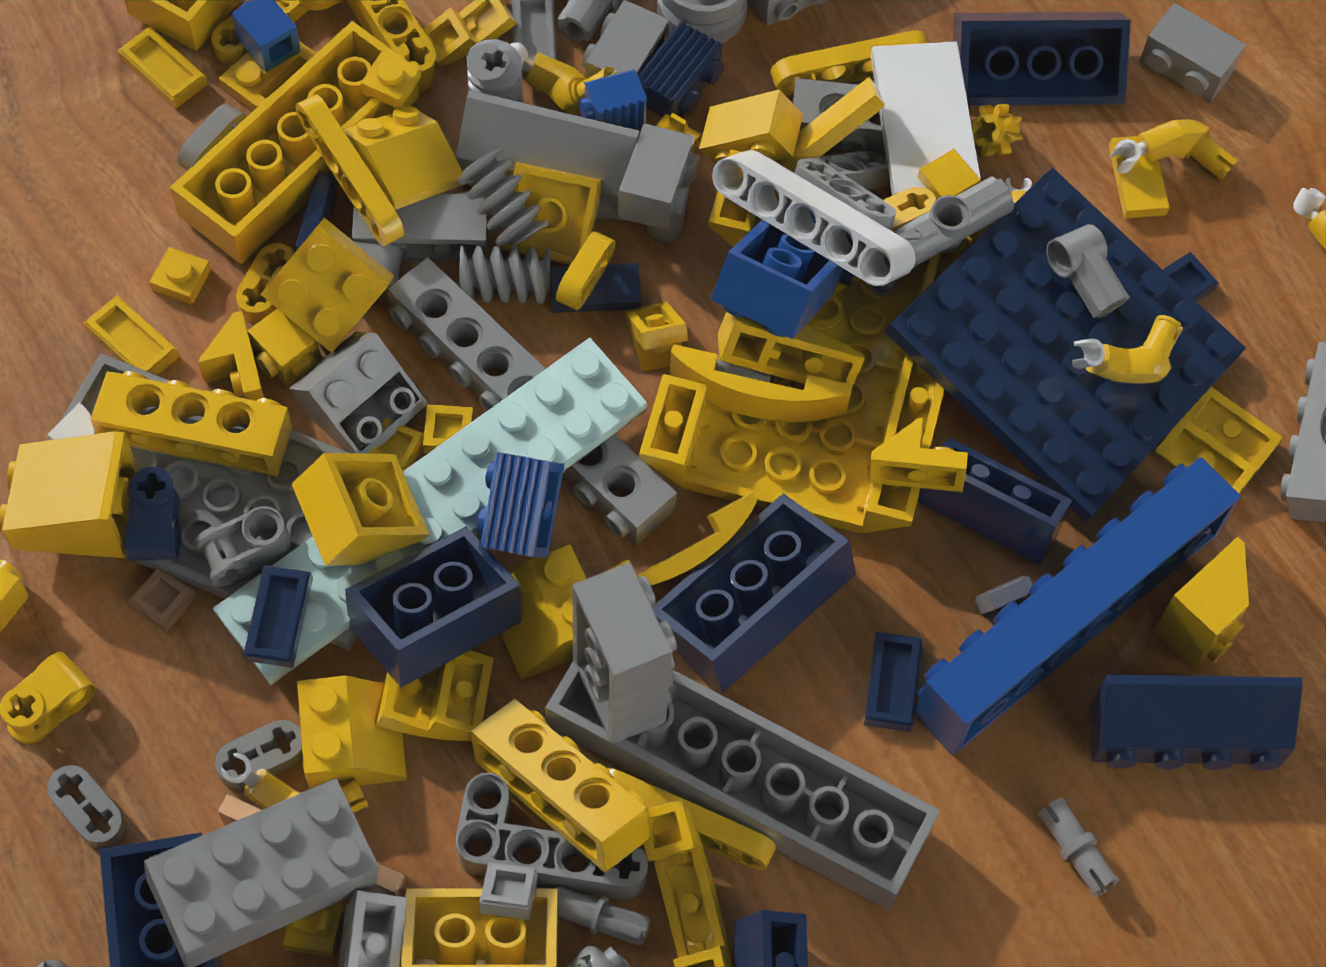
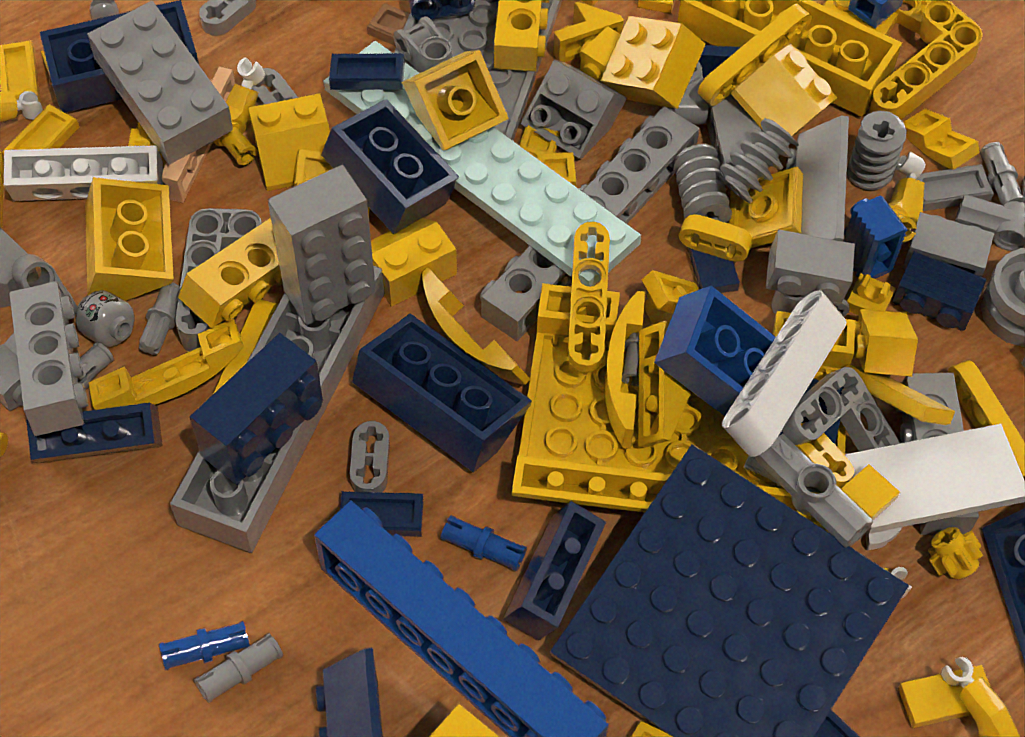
camera: 85 degrees right, 5 degrees down
yellow plate [361,51,421,108] -> none
blue brick [477,452,564,557] -> none
light grey tile [479,862,538,920] -> none
yellow slope [869,417,968,492] -> none
light grey tile [974,575,1033,614] -> none
light grey piece [1046,224,1130,318] -> none
yellow arm [1072,315,1183,384] -> none
none -> blue pin [159,621,250,670]
none -> dark blue brick [189,333,323,485]
none -> light grey beam [350,421,390,492]
none -> blue pin [441,515,527,571]
none -> yellow beam [568,222,610,372]

